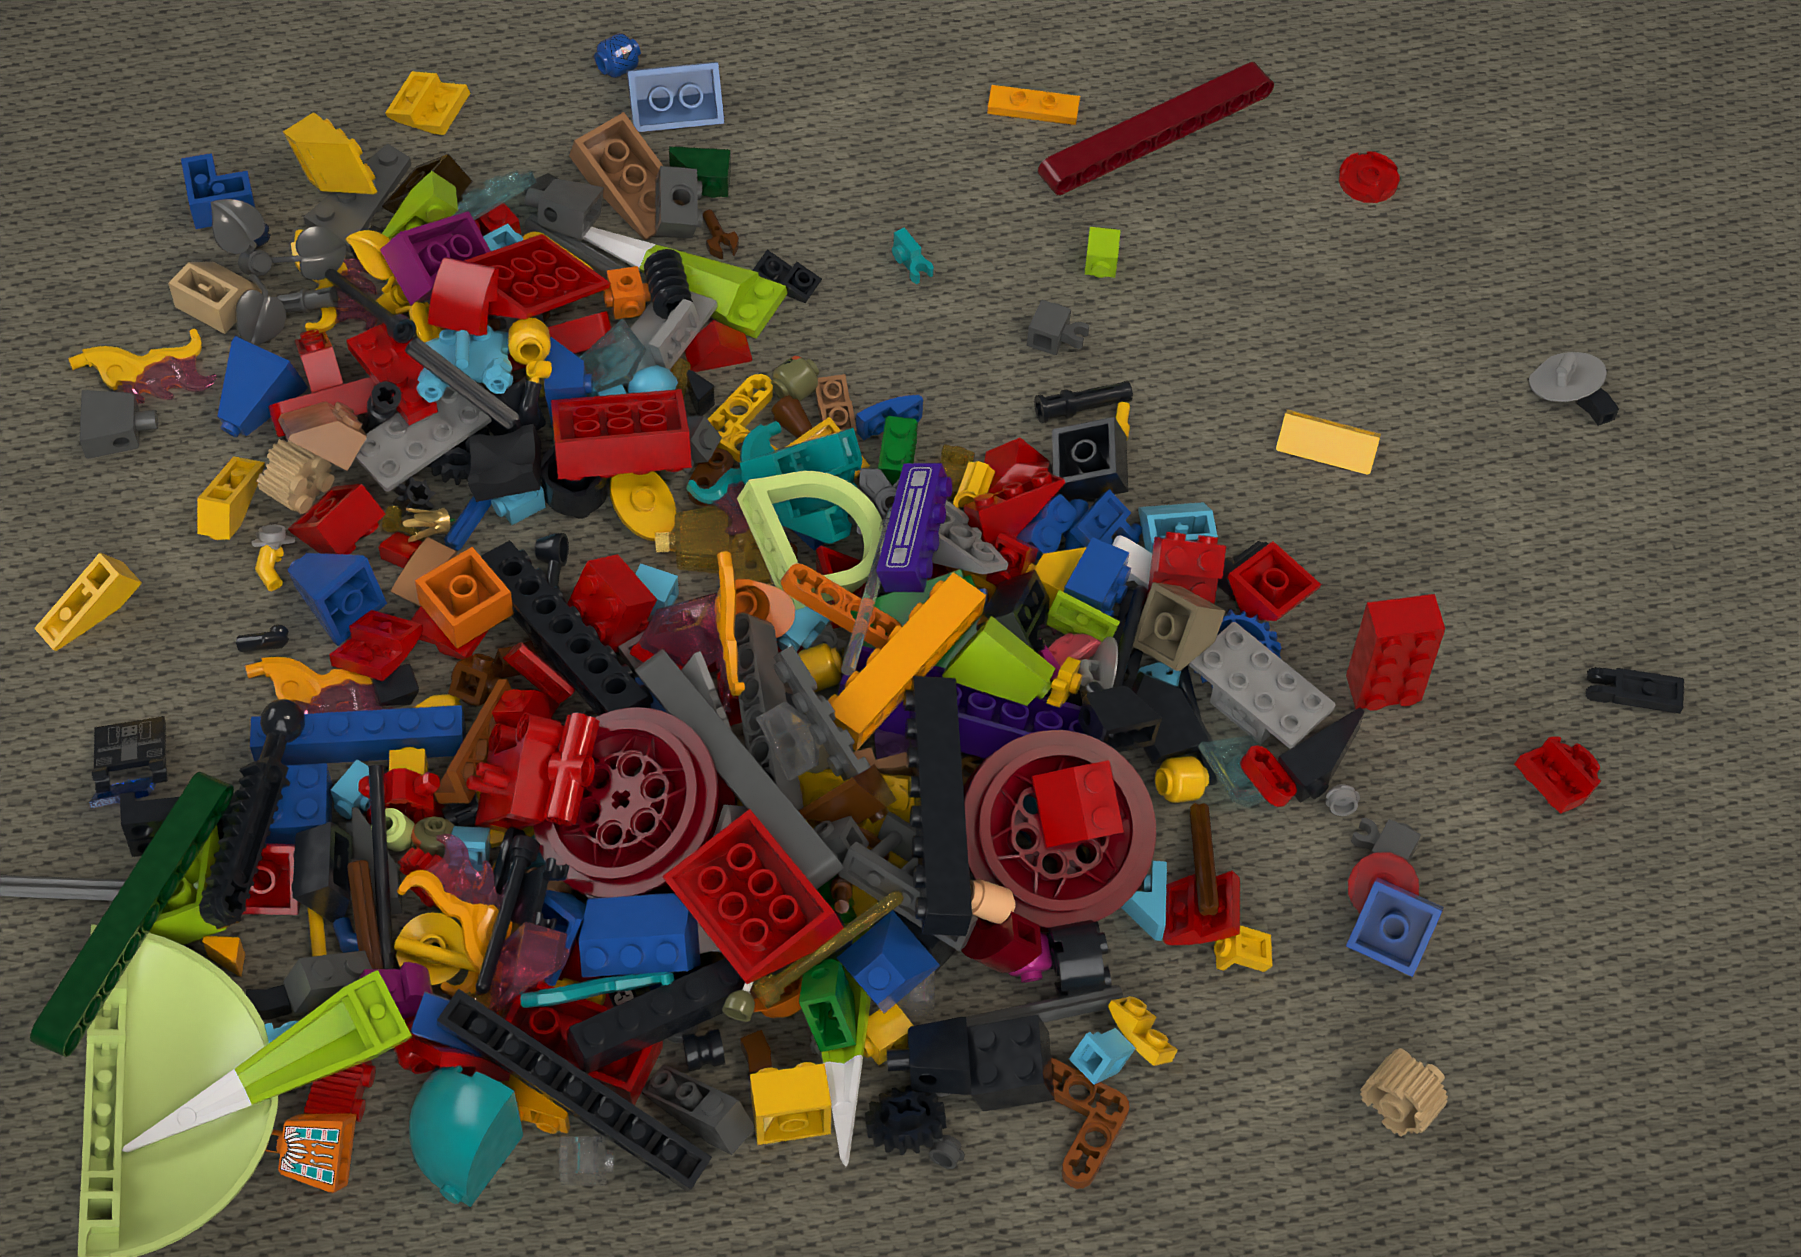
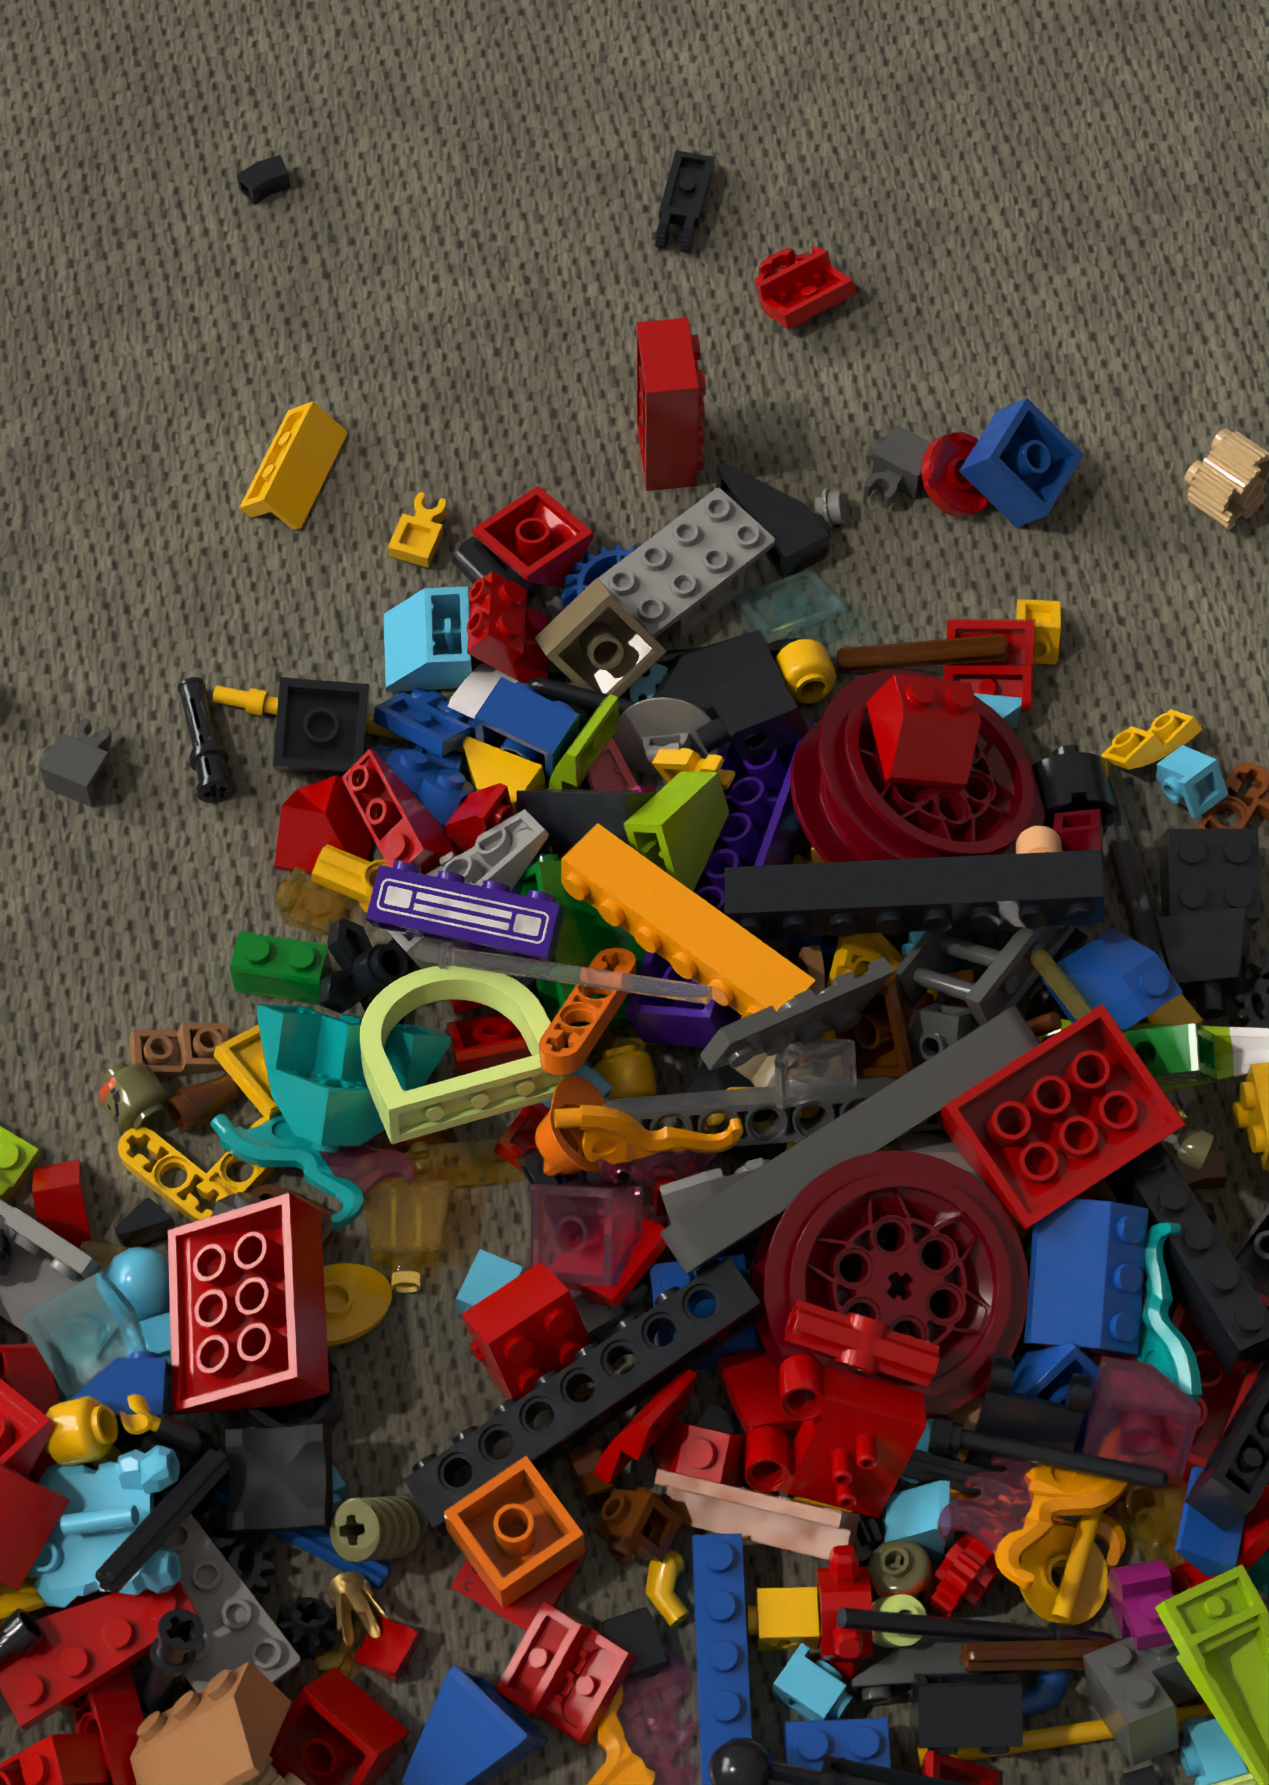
camera: 85 degrees left, 5 degrees up
medium nougat slope [390,537,458,607] -> none
black bar [535,533,569,588] -> none
blue slope [856,395,923,440] -> none
red beam [1240,745,1297,807] -> none
light grey shield [1529,352,1607,402] -> none
none -> olive piece [330,1495,429,1562]
none -> yellow plate [388,492,447,568]

